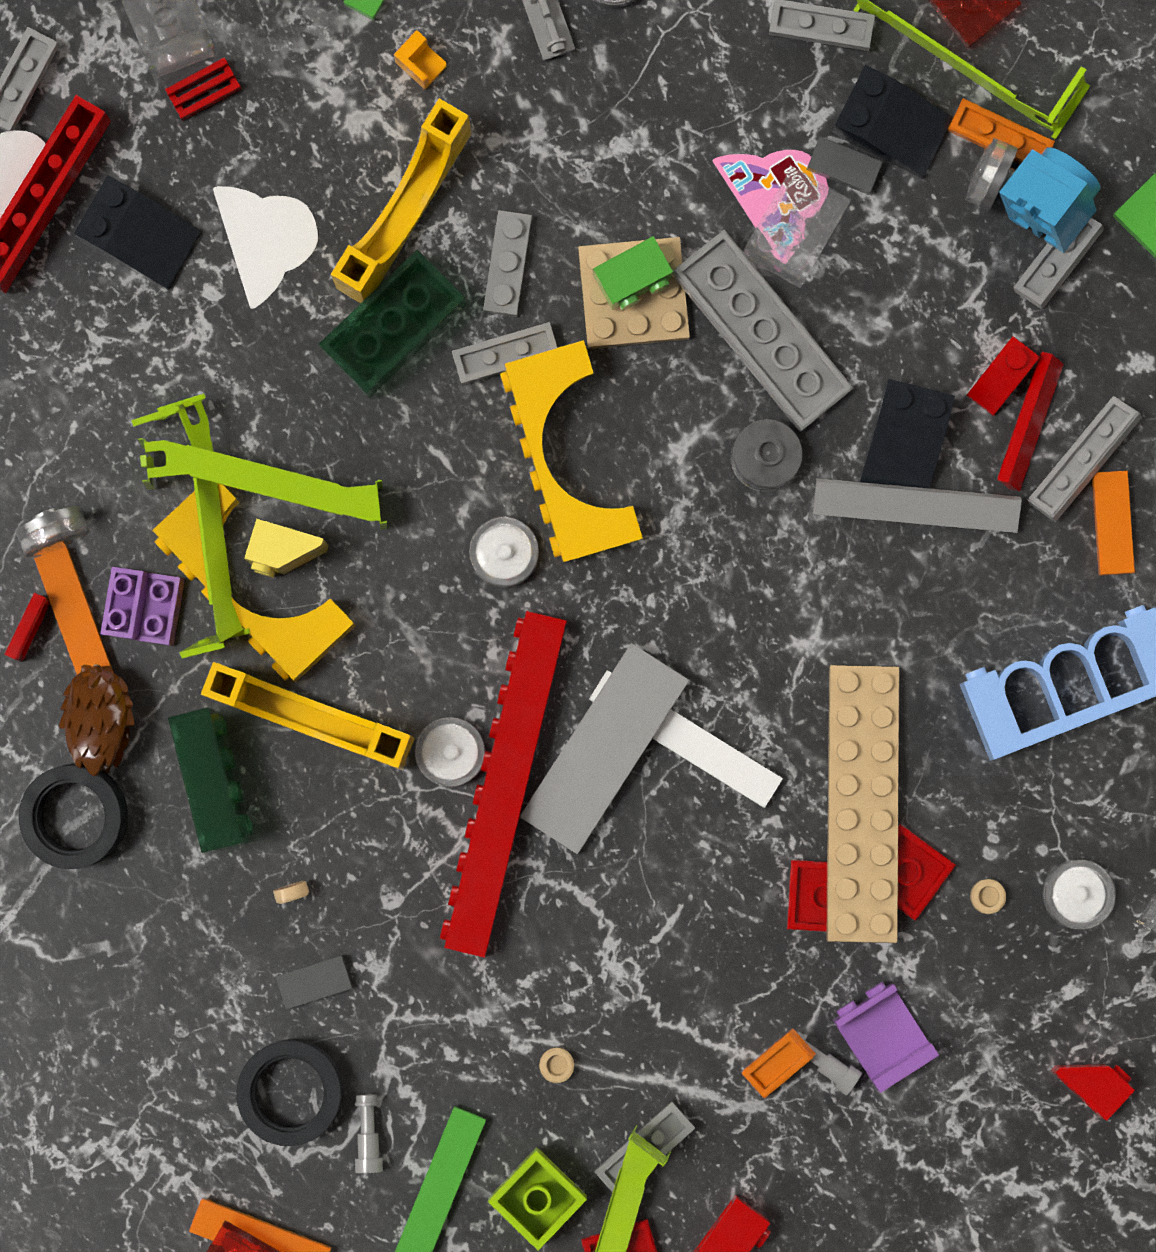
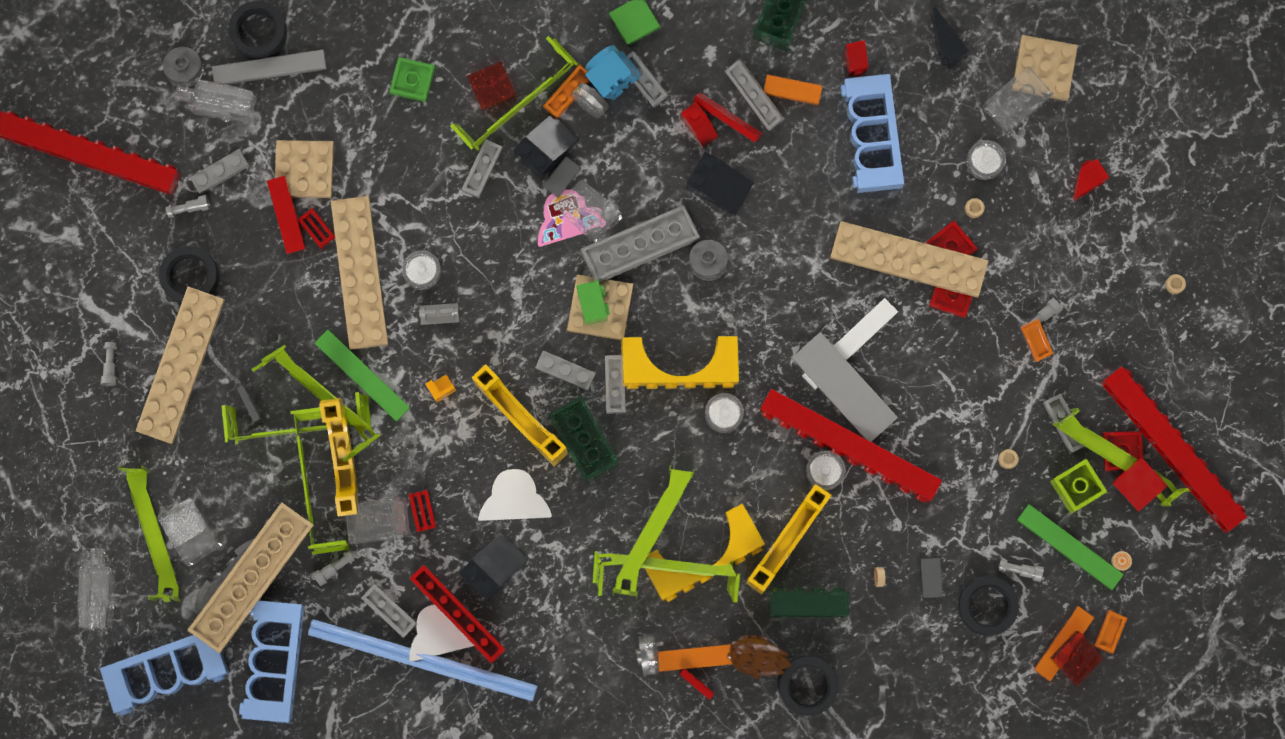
camera: 75 degrees left, 5 degrees down
medium lavender slope [100,567,185,646] -> none
light yellow slope [244,519,329,578] -> none
light grey tile [813,478,1022,533] -> none
medium lavender panel [833,982,939,1093] -> none

